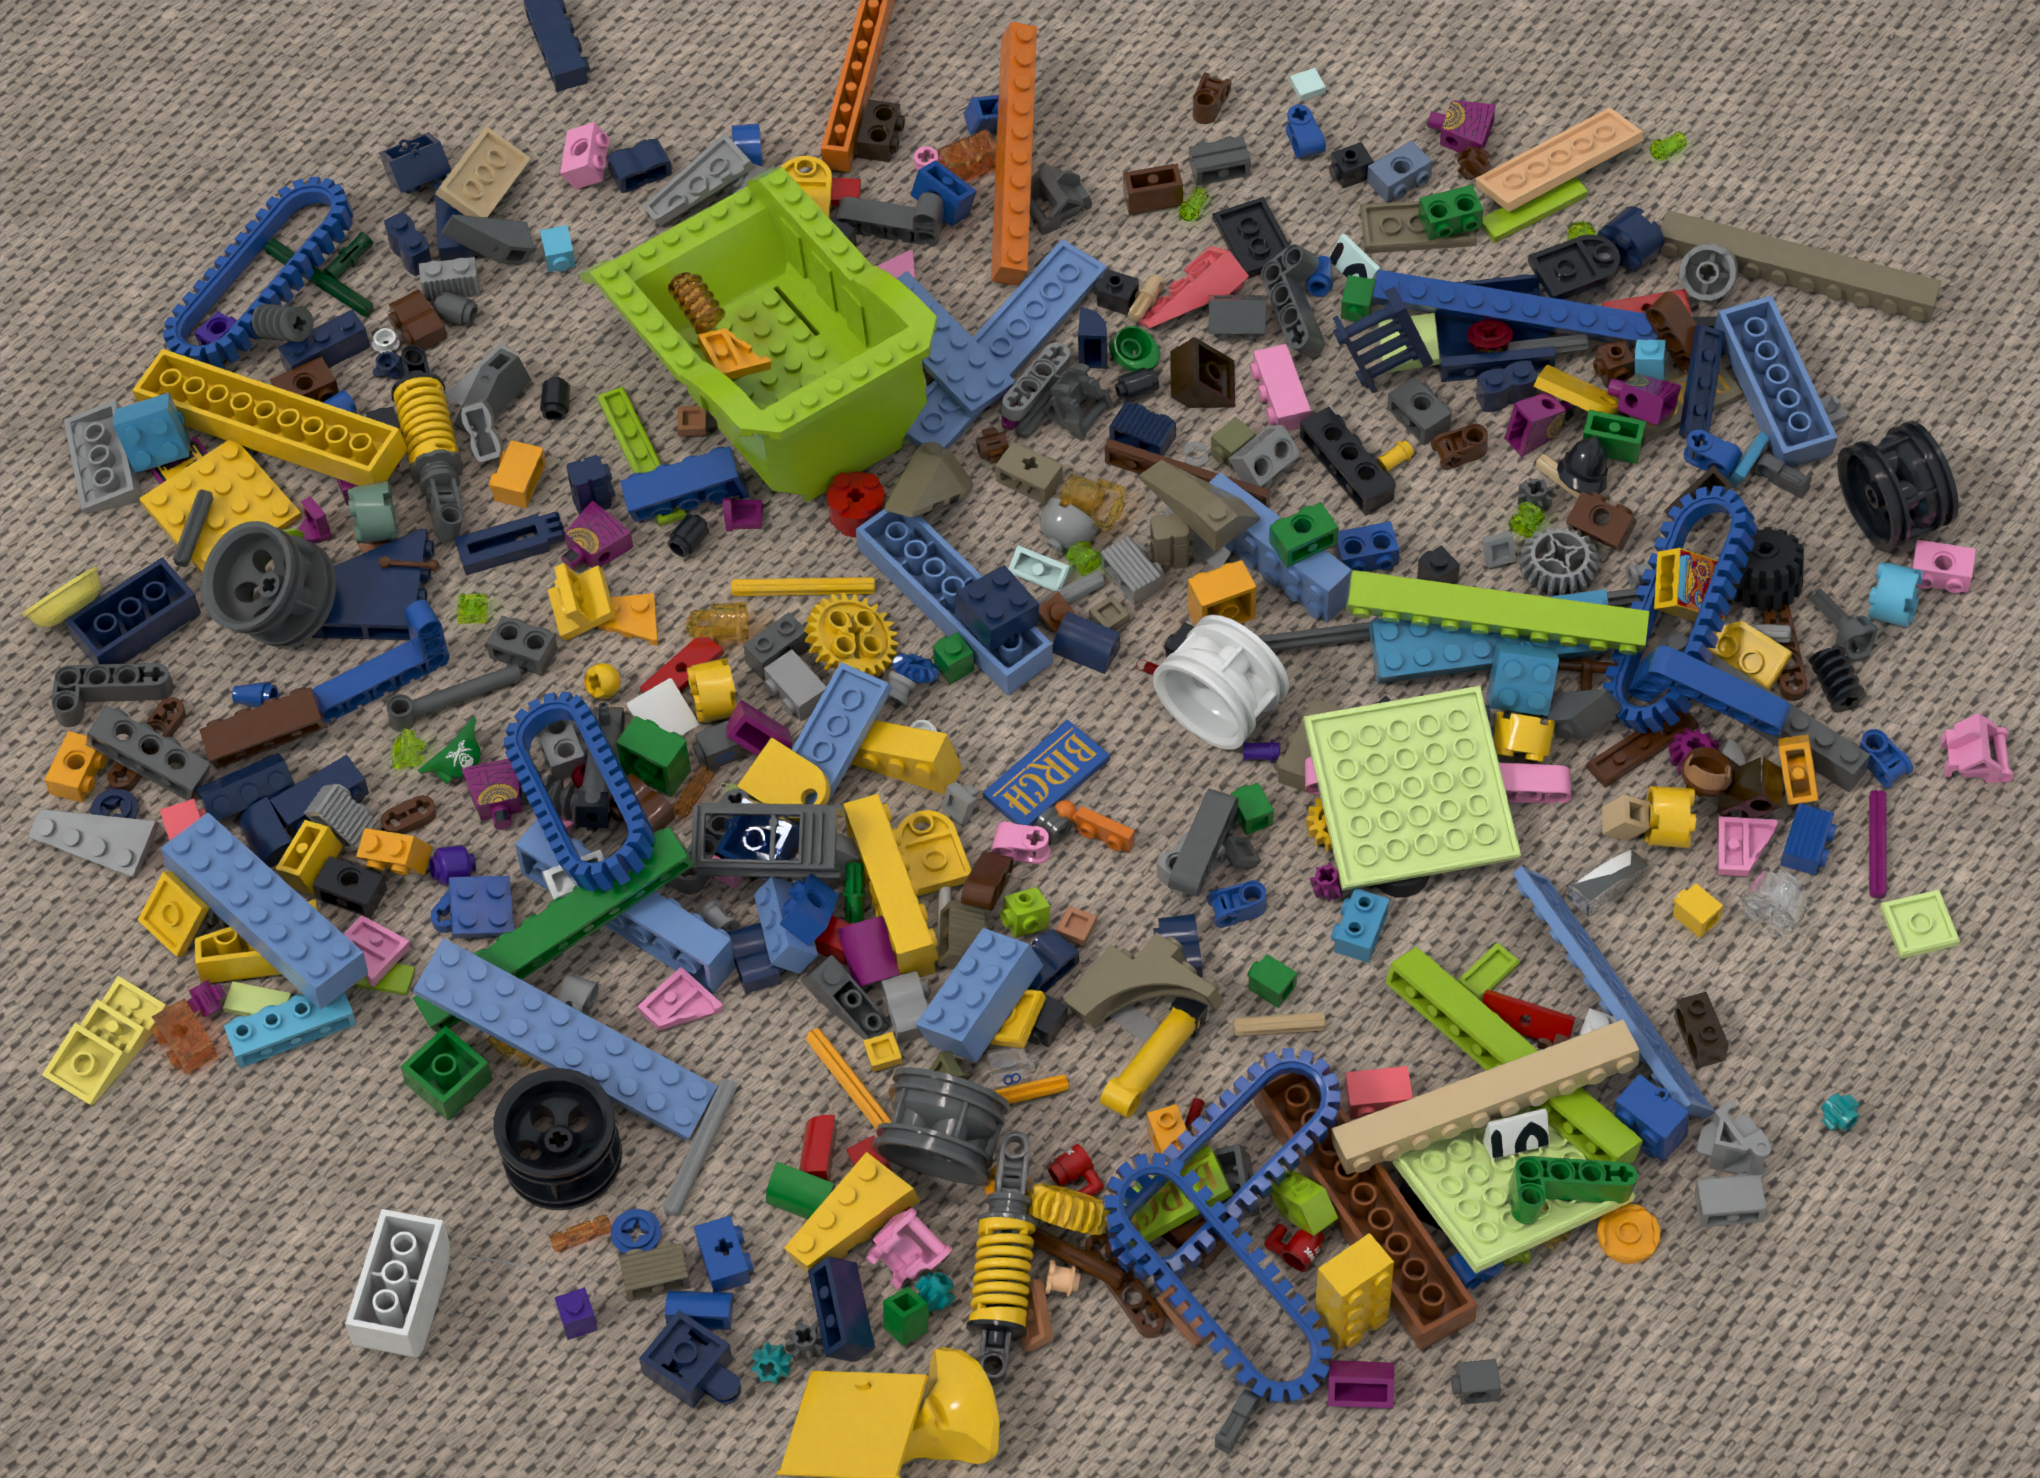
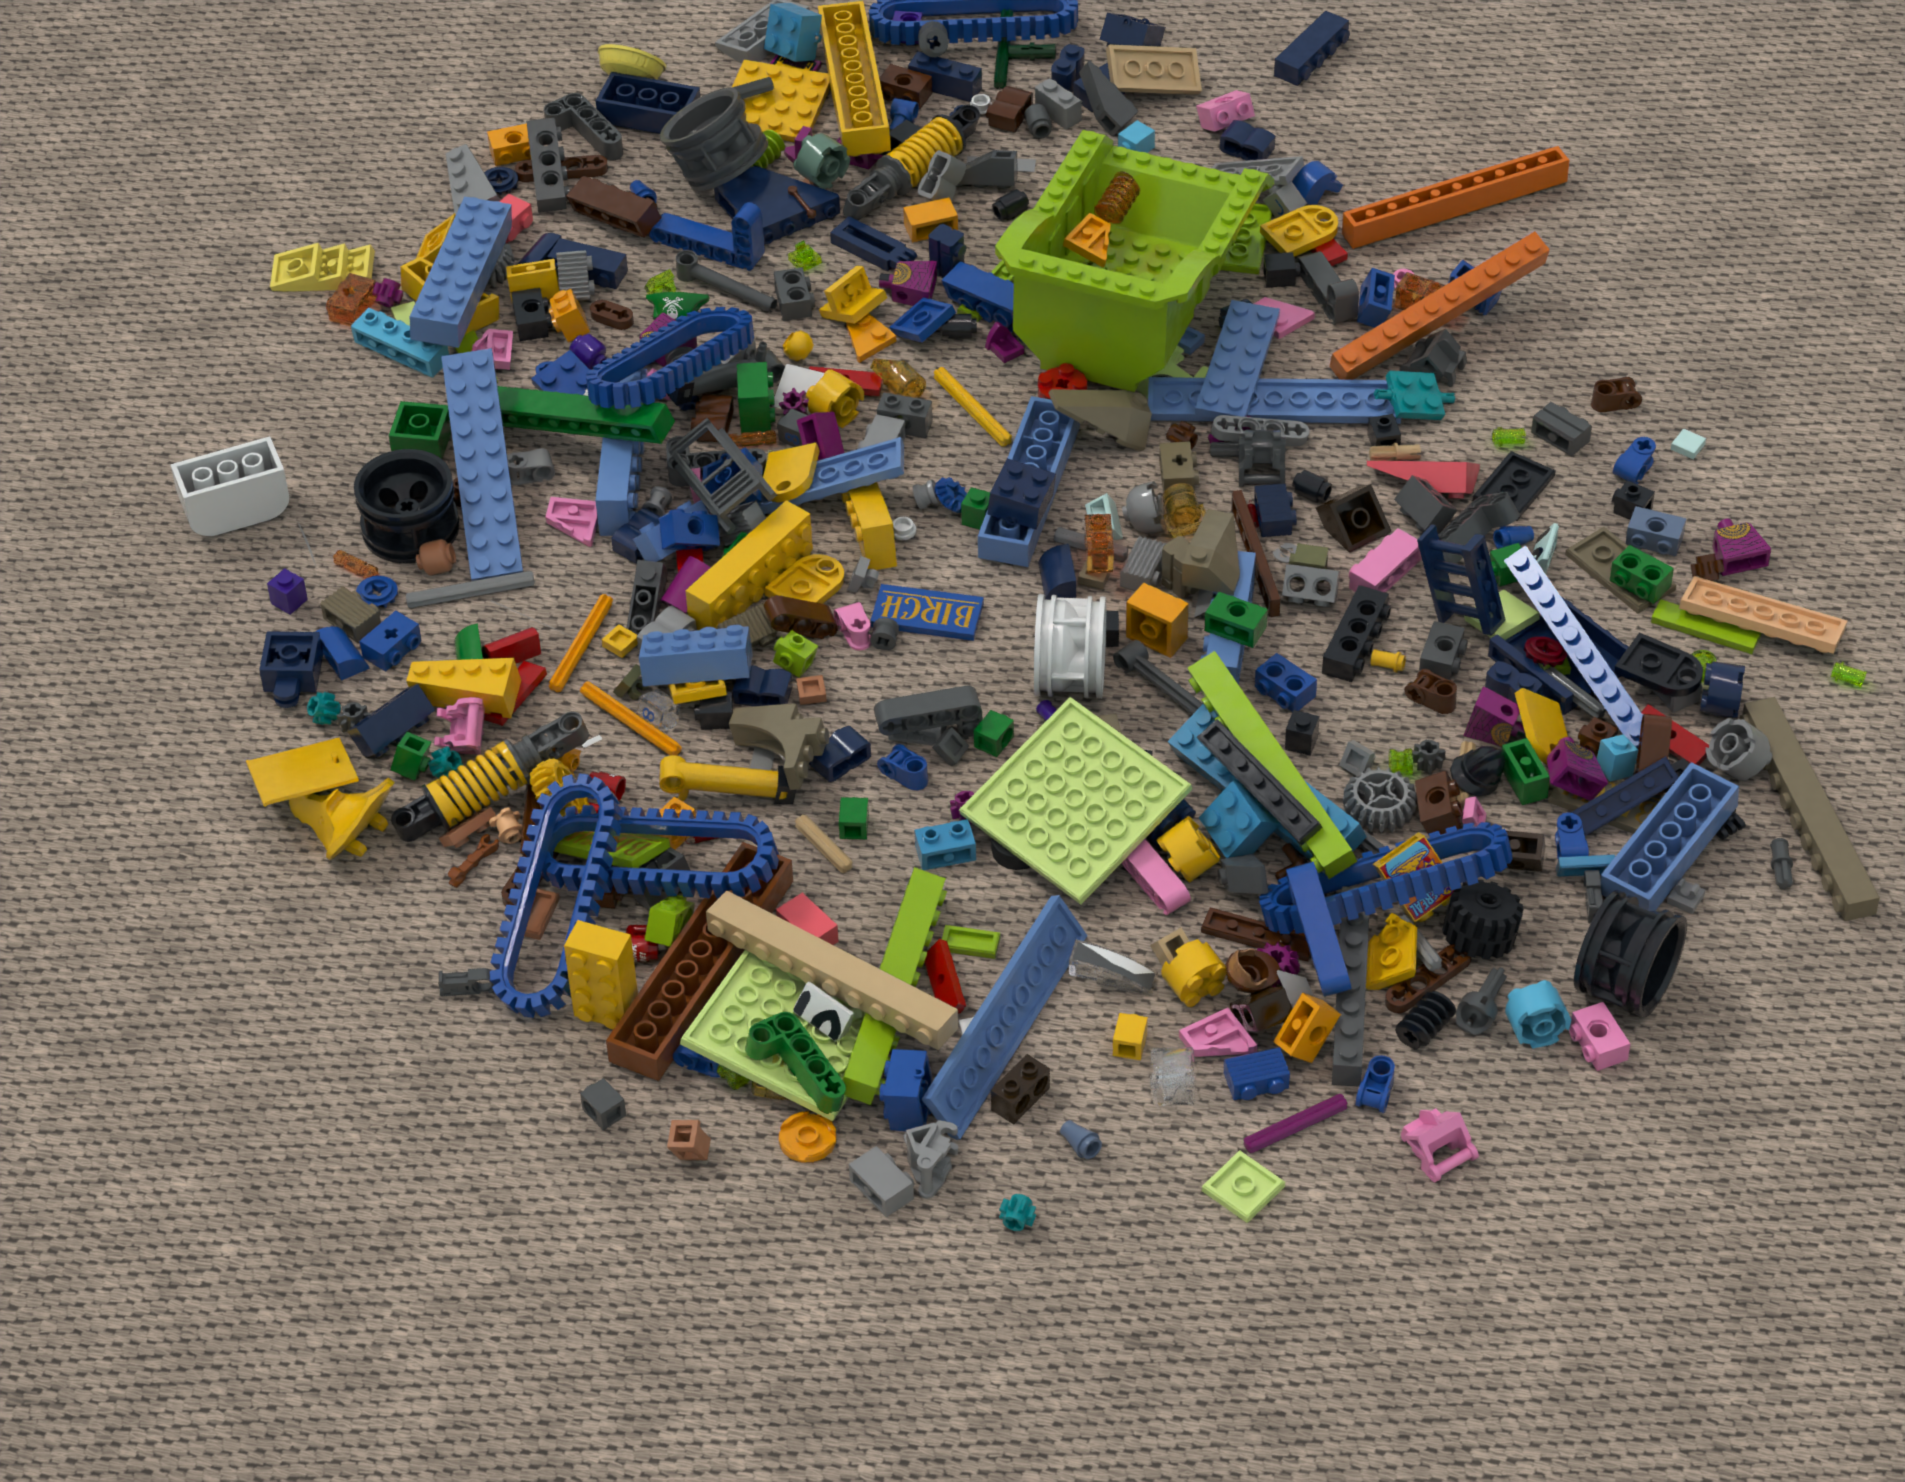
camera: 55 degrees right, 10 degrees down
dark blue brick [196,753,295,821] -> none
yellow gear [804,592,898,677] -> none
dark brown brick [857,99,905,162] -> none
dark grey wheel [872,1067,1010,1184] -> none
dark orange plate [1038,591,1076,633] -> none
orange plate [1055,800,1135,853] -> none
clear neon green wheel [1066,541,1101,576] -> none
dark blue brick [1078,307,1107,369] -> none
green hat [1109,326,1160,371] -> none
reddish brown brick [1123,163,1183,215] -> none
magenta brick [1328,1360,1394,1409] -> none
none -> nougat head [416,539,456,576]
none -> dark orange piece [448,834,499,888]
none -> nougat brick [667,1120,711,1160]
none -> magenta gear [779,388,809,416]
none -> blue tile [889,297,956,343]
none -> sand blue cone [1060,1120,1102,1159]
none -> clear orange brick [1084,514,1114,573]
none -> black tile [1197,719,1322,845]
none -> teal plate [1374,371,1455,420]
none -> bright pink plate [1461,796,1486,827]
none -> dark grey axle [1770,838,1793,890]

